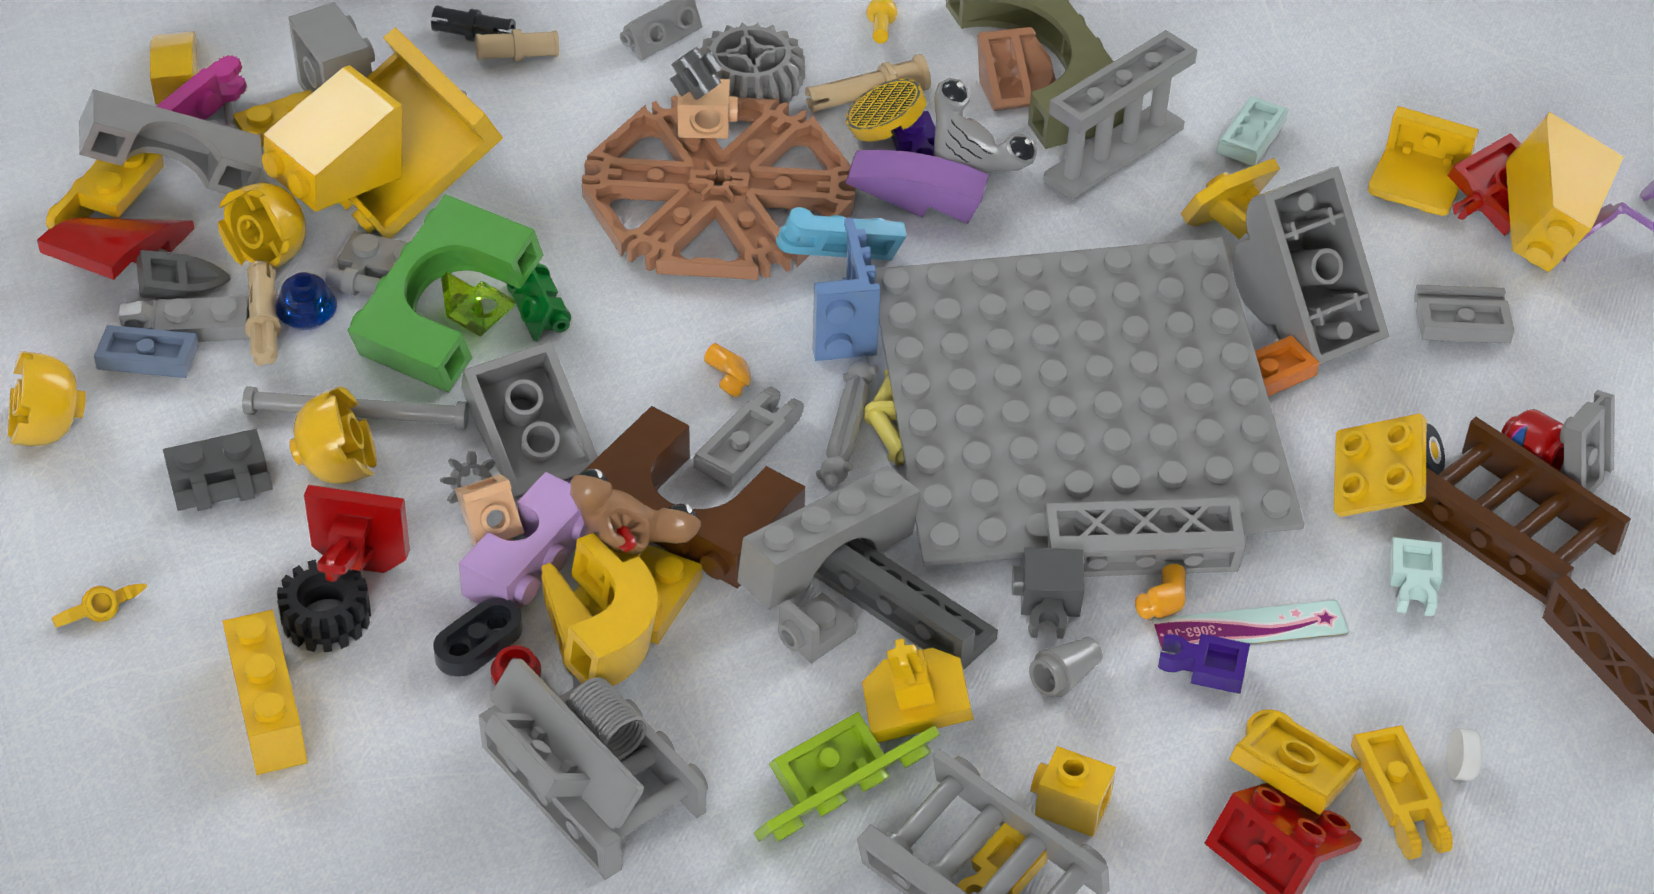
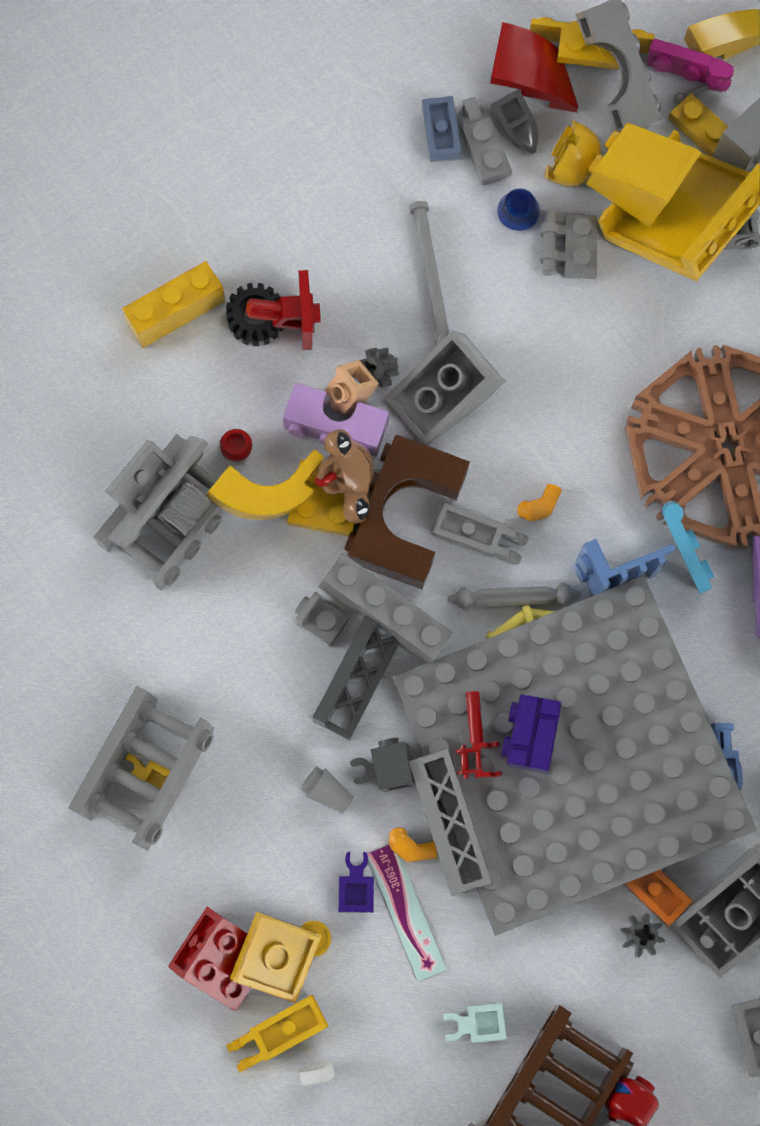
camera: 75 degrees right, 30 degrees up
yellow cylinder [8,351,86,446] -> none
yellow piece [51,583,148,628] -> none
dark grey plate [163,428,273,511] -> none
tan axle [245,260,281,366] -> none
yellow cylinder [289,386,377,484] -> none
bright green arch [347,194,544,393] -> none
black plate [433,598,523,677] -> none
clear neon green bracket [441,272,515,337] -> none
green hinge [506,263,571,342] -> none
yellow slope [541,562,593,673] -> none
lime bracket [754,711,940,842] -> none
yellow piece [862,638,974,743] -> none
yellow brick [1030,746,1116,837] -> none
yellow plate [1334,413,1445,517] -> none
none -> red piece [455,691,502,779]
none -> dark purple brick [501,694,562,774]
none -> dark grey gear [620,913,665,958]

